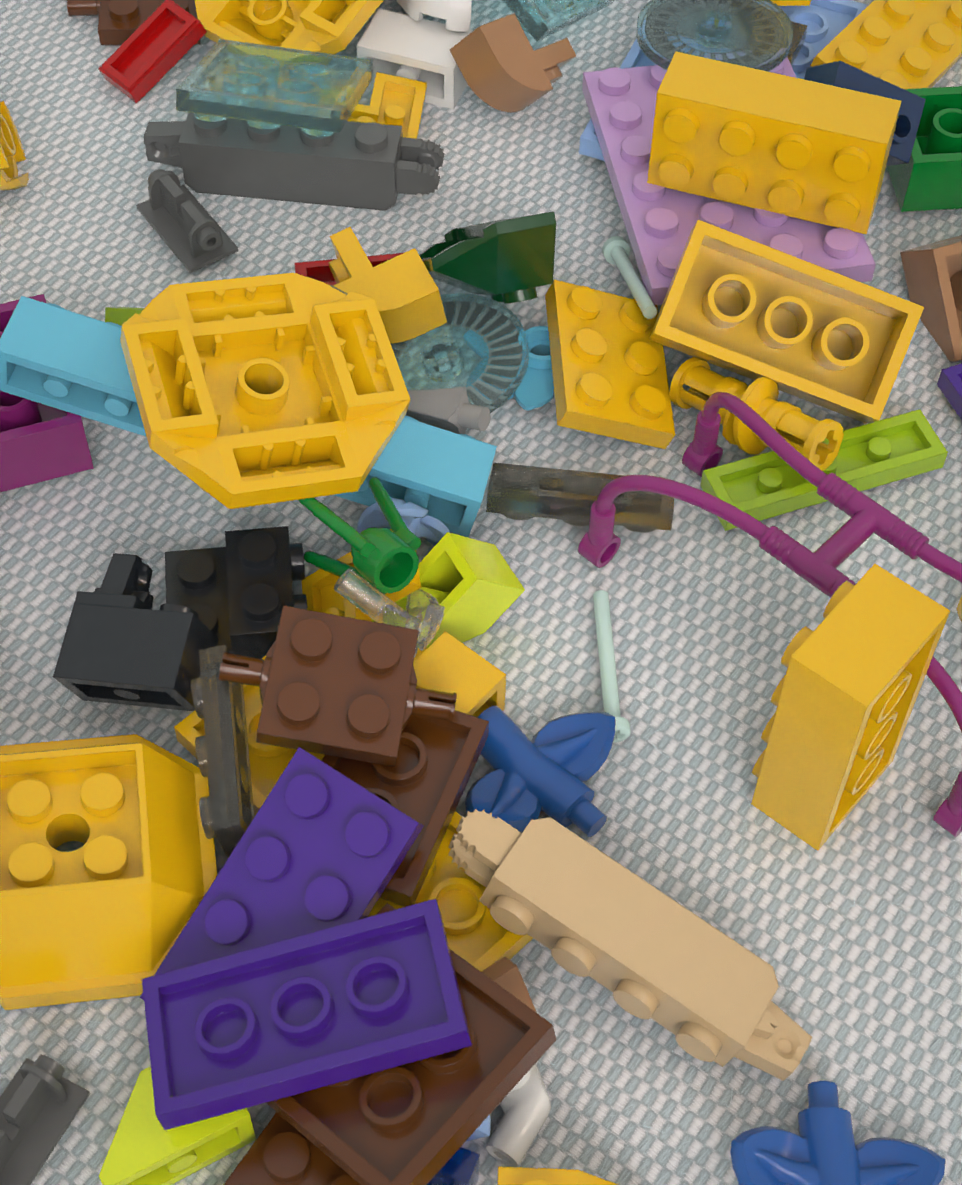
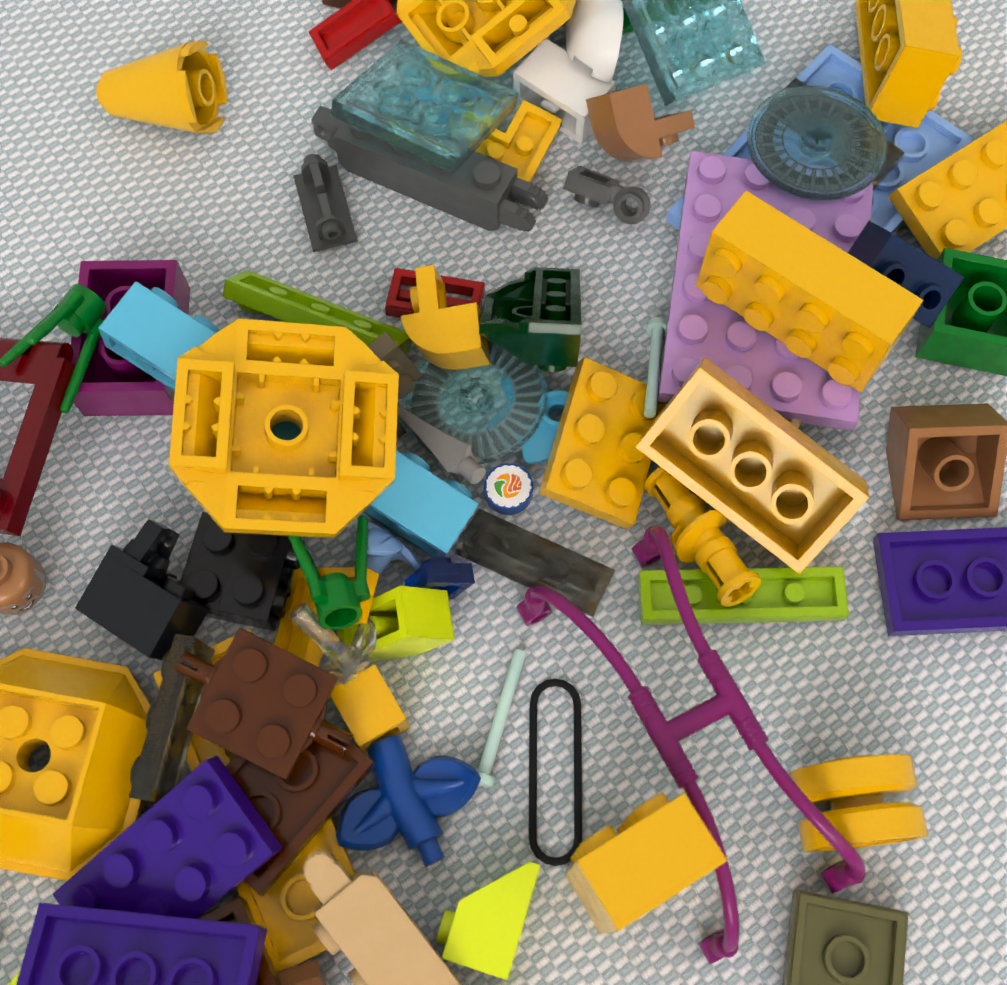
camera: 20 degrees right, 15 degrees up
none -> clear blue plate [404,557,475,599]
none -> neon yellow slope [436,862,541,981]
none -> tile [484,463,533,515]
none -> black piece [529,679,582,866]
none -> dark grey plate [563,166,651,224]

